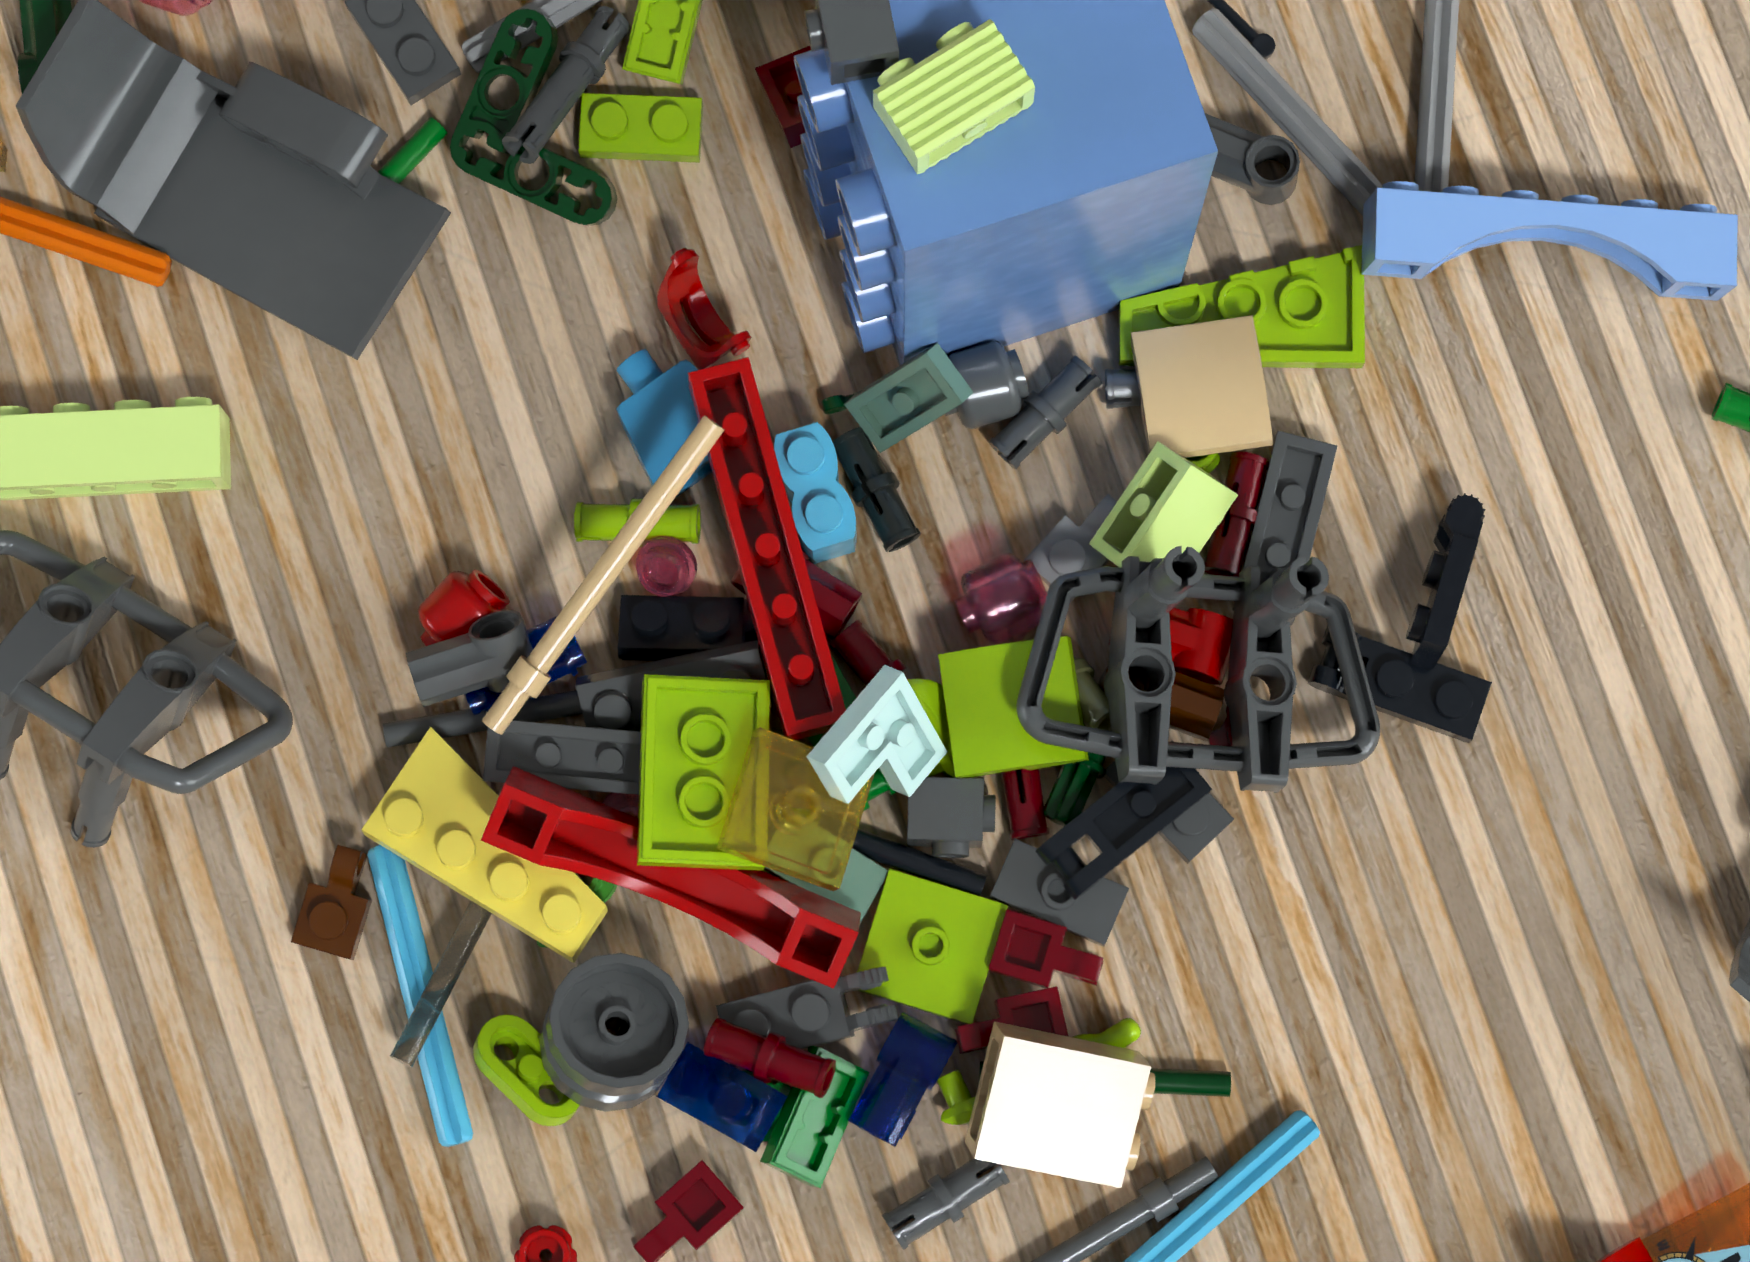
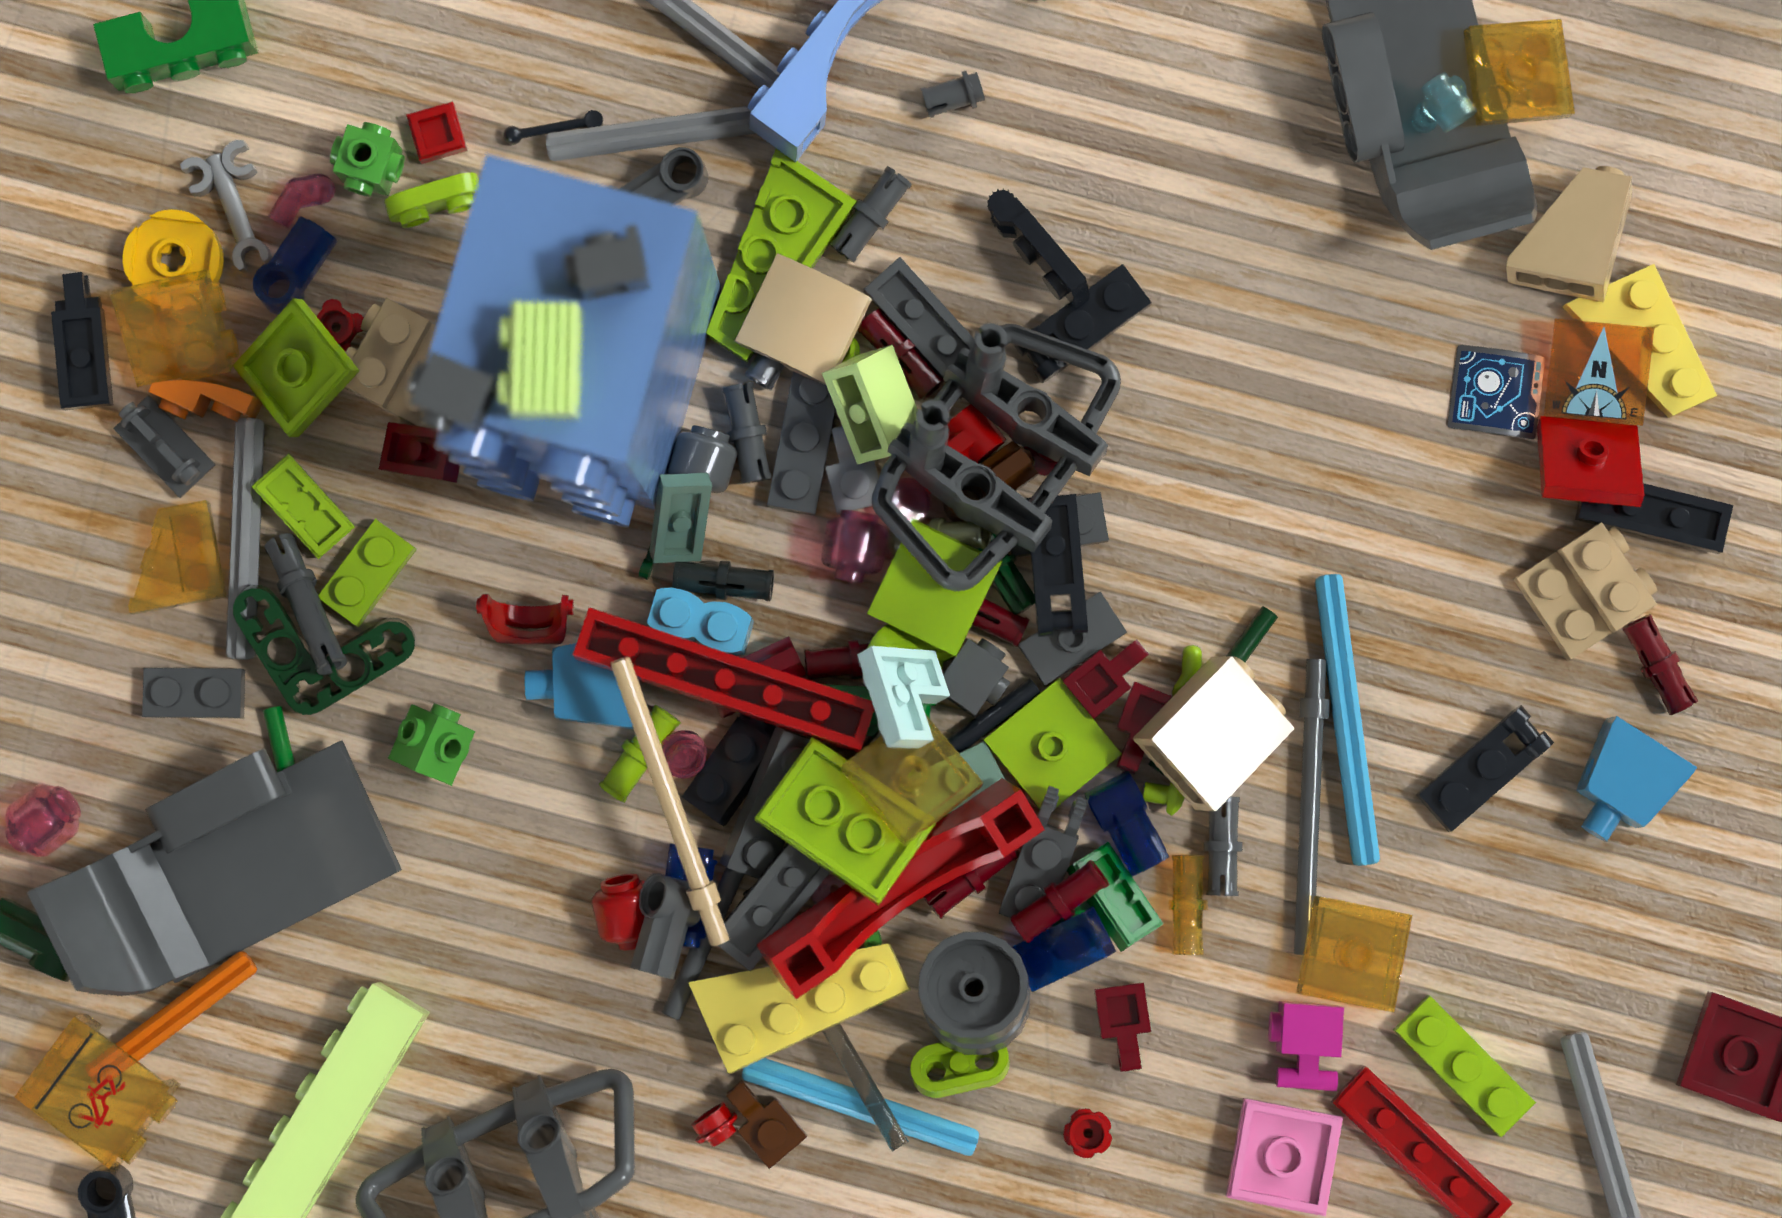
camera: 55 degrees left, 5 degrees up
none -> bright green brick [388,703,475,786]
none -> dark grey brick [564,225,651,301]
none -> red plate [691,1102,737,1147]
none -> dark grey plate [767,372,836,516]
none -> dark grey pin [829,166,912,263]
none -> clear pink plate [891,478,930,523]
none -> dark grey pin [921,71,985,118]
none -> dark red pin [923,851,1018,919]
none -> clear yellow pin [1168,855,1208,955]
none -> sticker [1447,345,1545,440]

